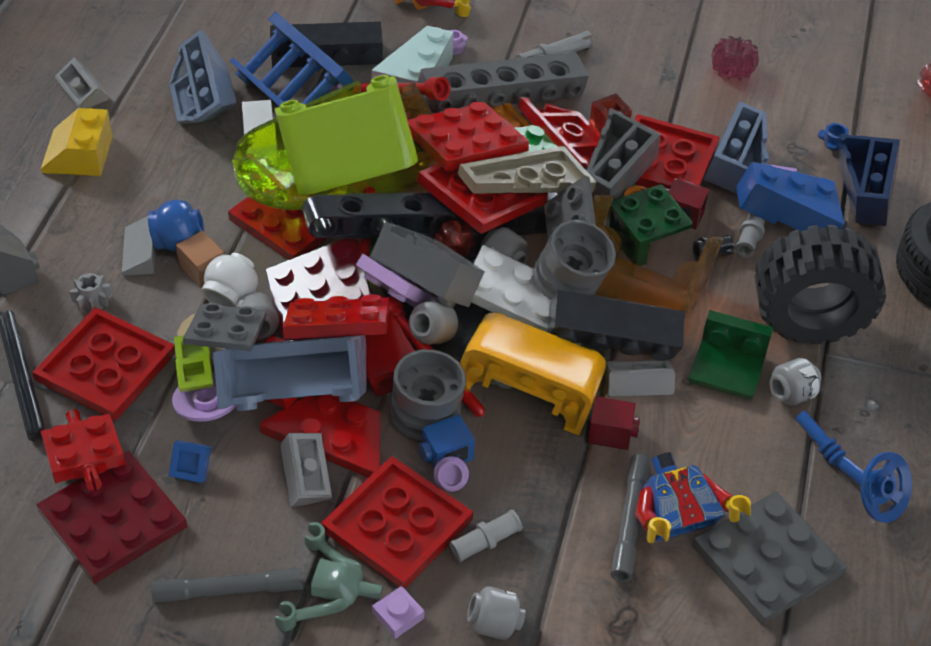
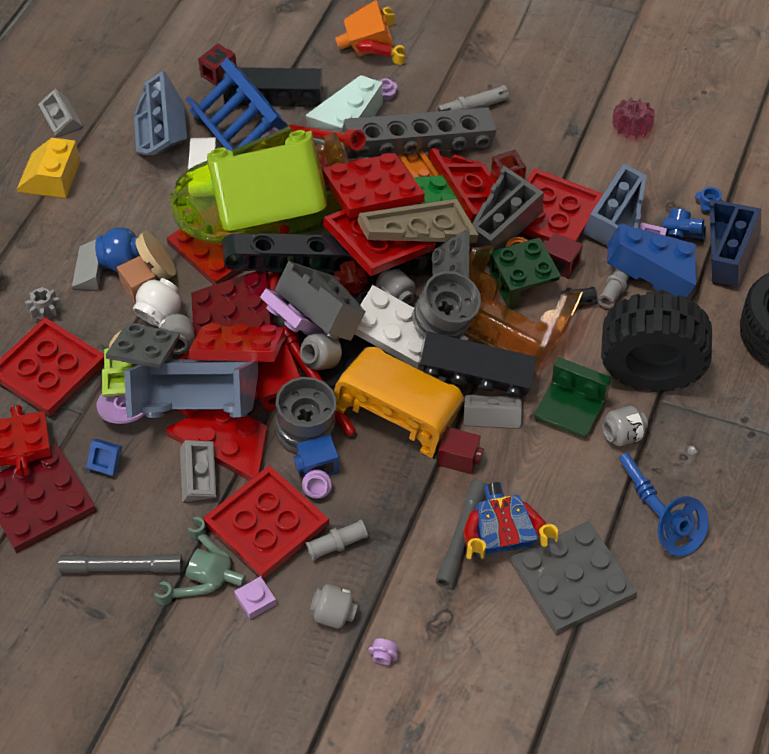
camera: 10 degrees right, 5 degrees up
none -> tan tile [135,231,176,280]
none -> dark red brick [198,44,237,86]
none -> blue plate [663,209,706,240]

